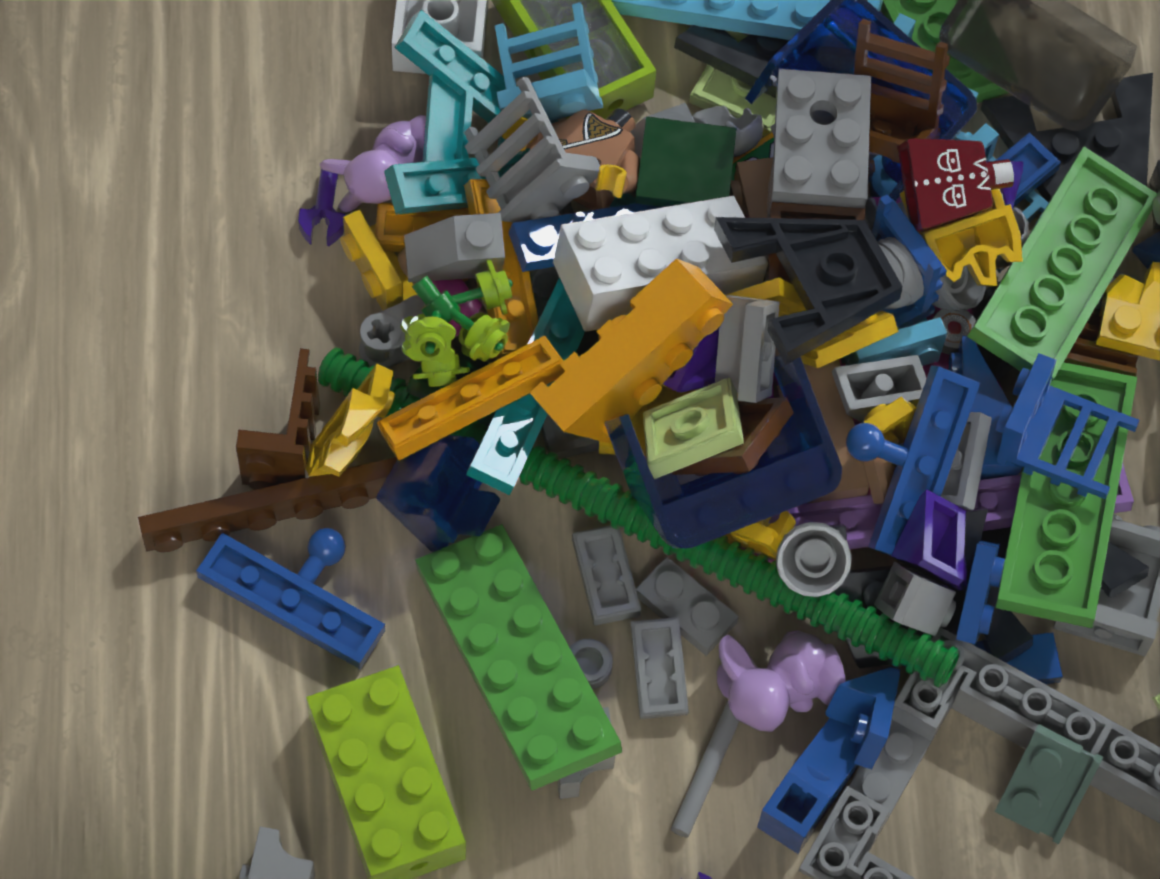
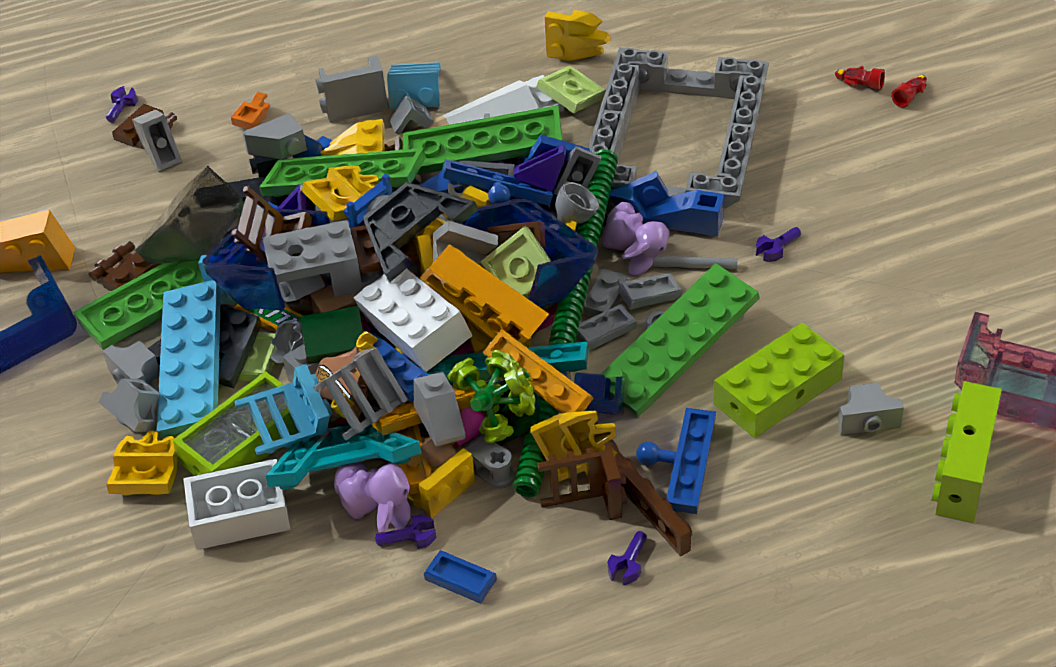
camera: 100 degrees left, 20 degrees down
dark red torso [897,138,1014,233] -> none
sand green plate [995,724,1103,844] -> none
blue plate [996,353,1140,499] -> none
none -> blue tile [424,550,497,604]
none -> dark purple bar [607,531,647,585]

